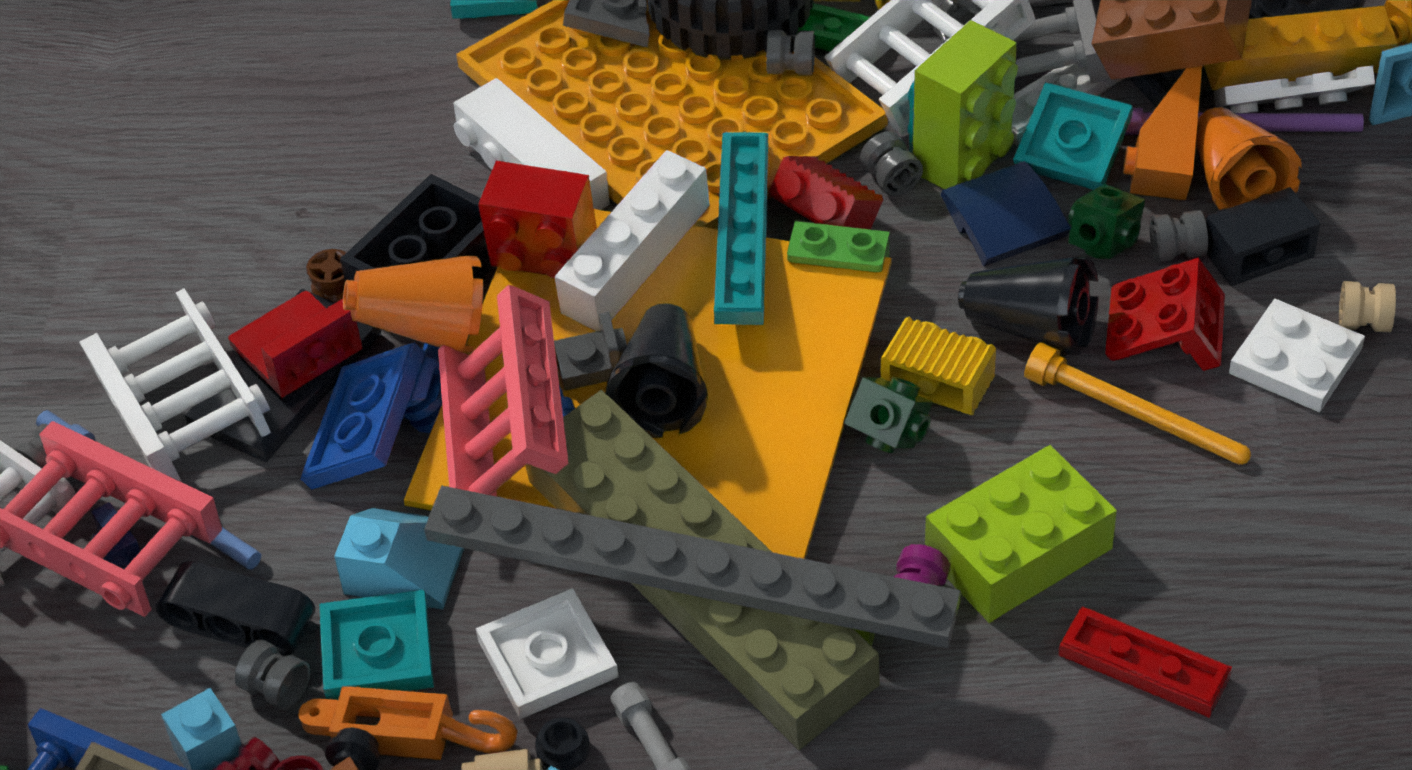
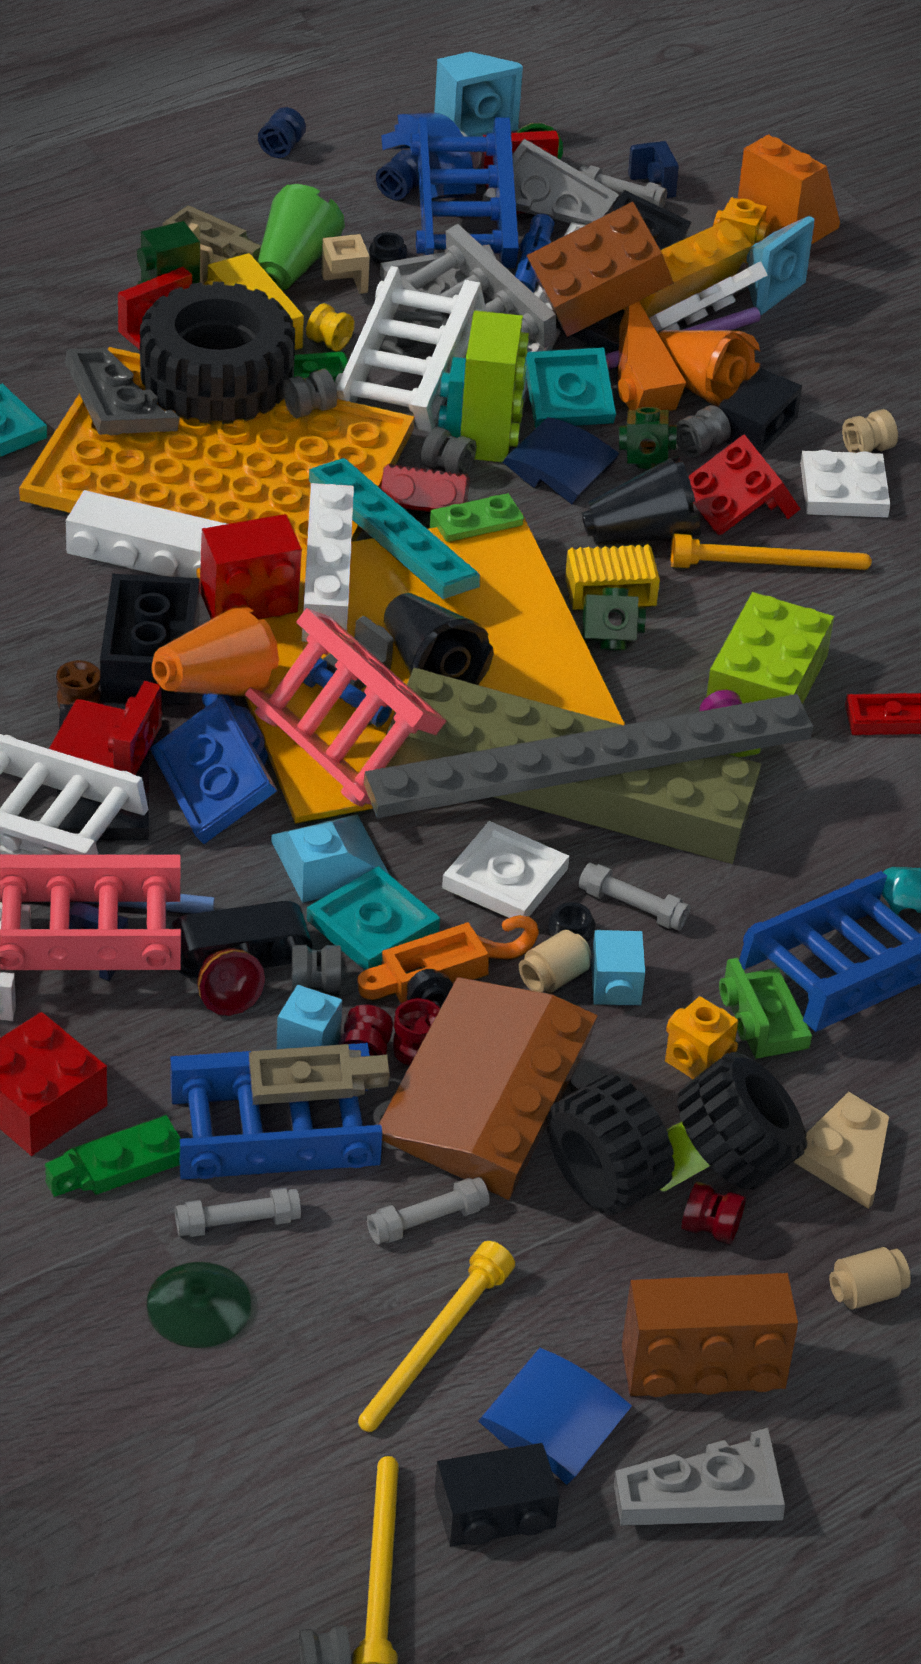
camera: 40 degrees left, 5 degrees down
none -> dark red piece [197,949,265,1016]

